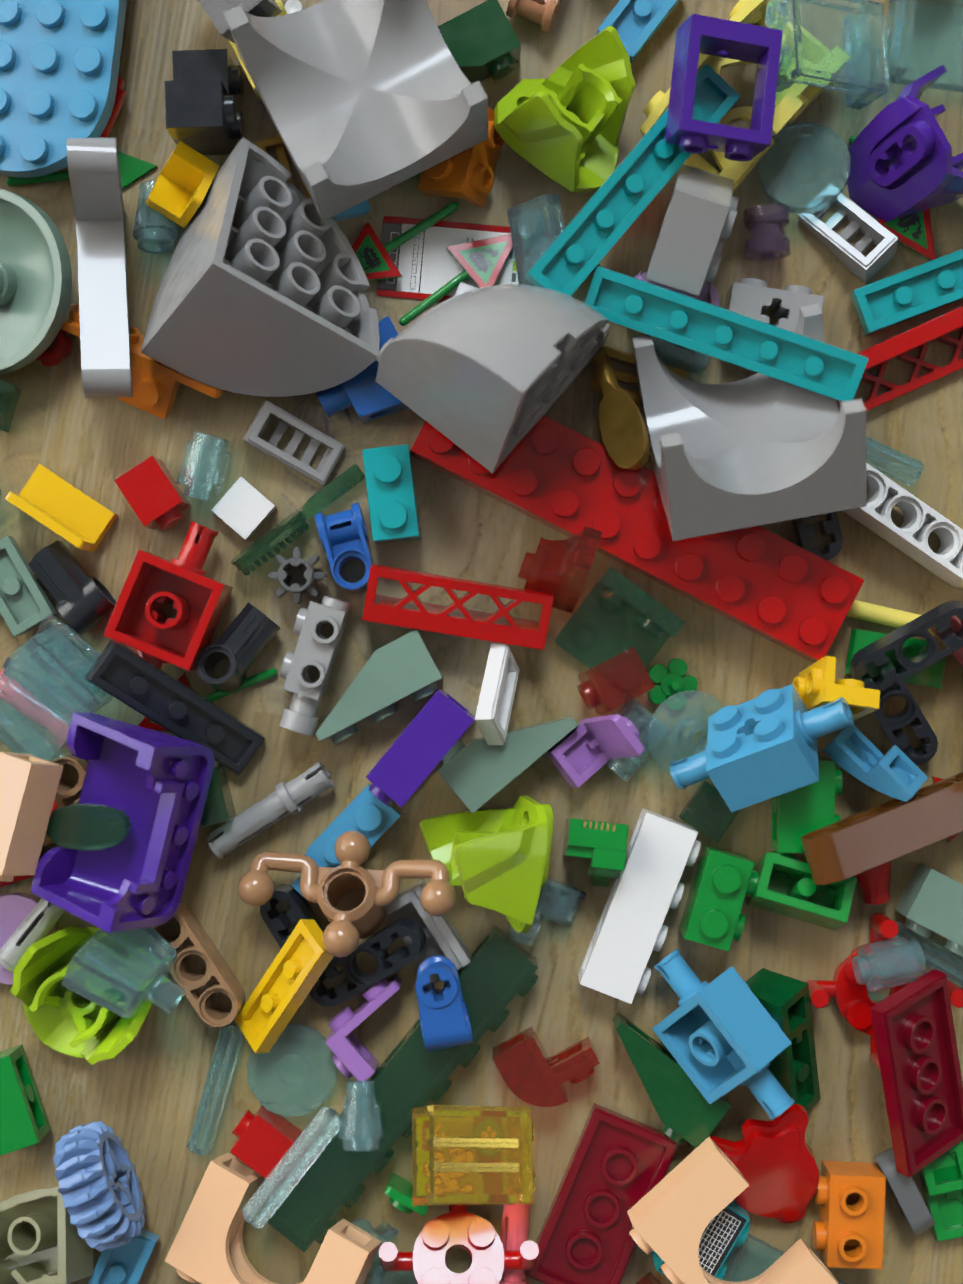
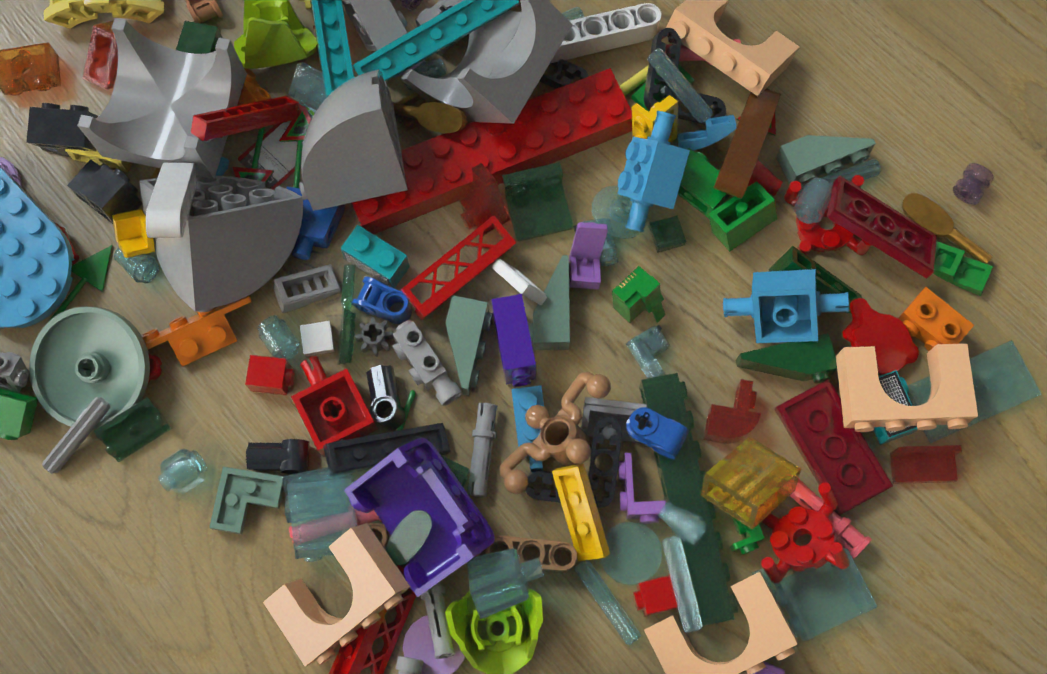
camera: 50 degrees left, 15 degrees down
yellow panel [5,464,118,553] -> none
light grey beam [67,138,133,398] -> none
lime piece [419,796,554,933] -> none
clear red bracket [577,647,655,715] -> none
white brick [578,808,701,1004] -> none
green plant [647,658,698,710] -> none
green brick [678,843,758,952] -> none
dark grey beam [874,1147,935,1236] -> none
none -> white beam [146,163,196,238]
none -> red piece [191,96,299,141]
none -> clear light blue axle [647,48,713,123]

